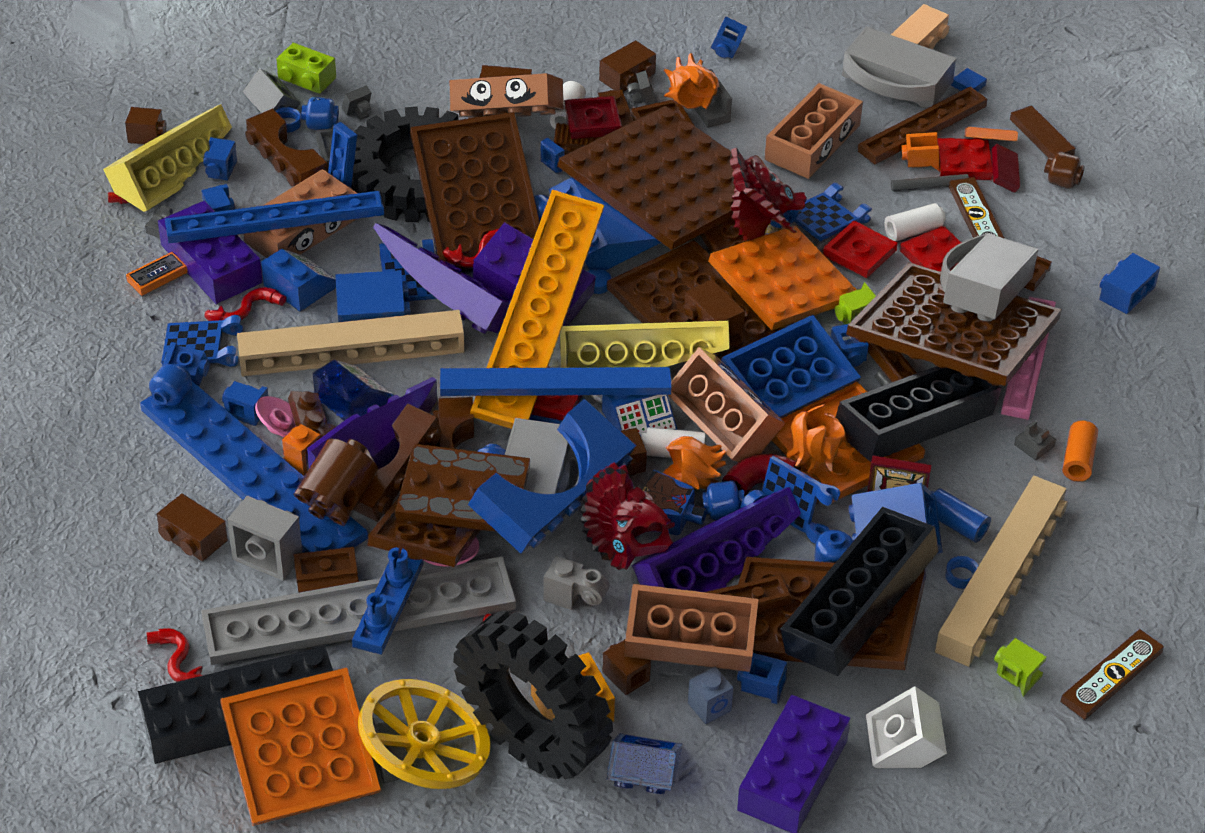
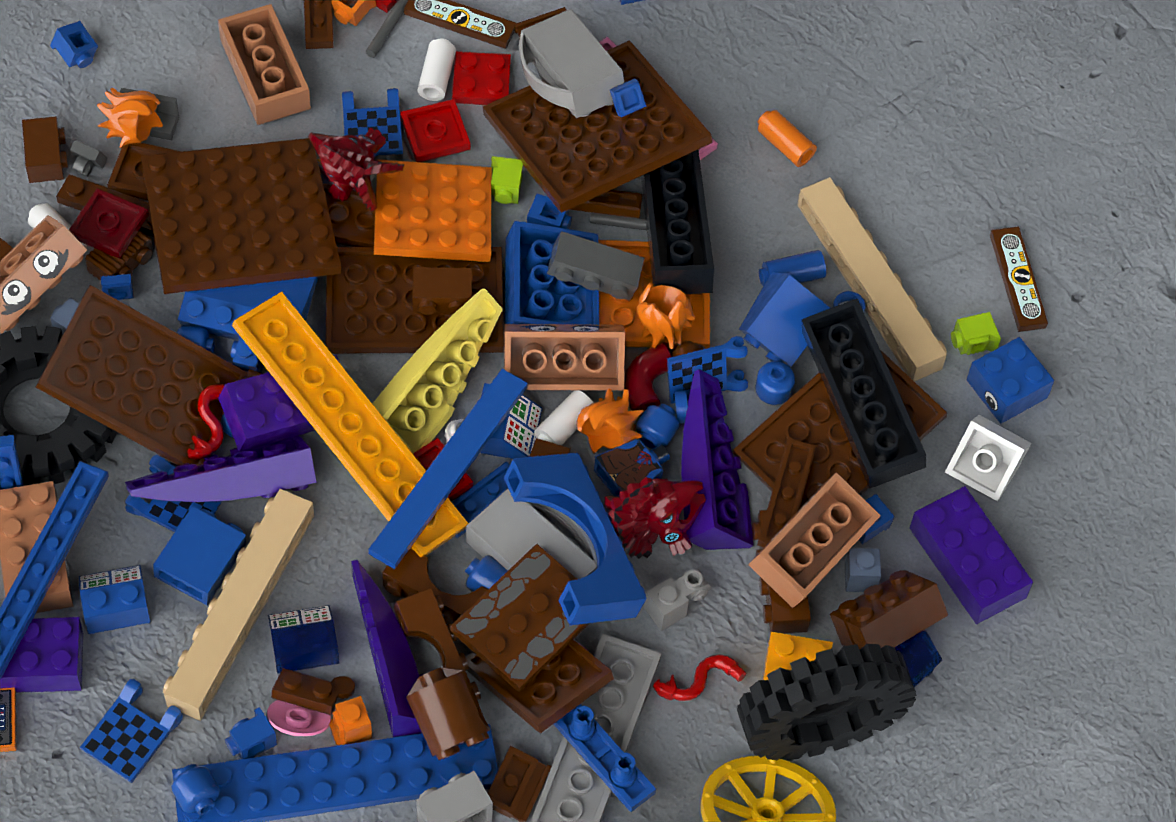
camera: 60 degrees left, 15 degrees up
blue brick [162,342,210,386] -> none
red animal [204,287,286,321] -> none
tile [867,456,931,492] -> none
dark grey tile [1014,420,1056,460] -> none
none -> dark grey brick [547,231,644,301]
none -> blue tile [610,78,646,118]
none -> reddish brown piece [830,570,948,649]
none -> blue brick [966,337,1054,424]

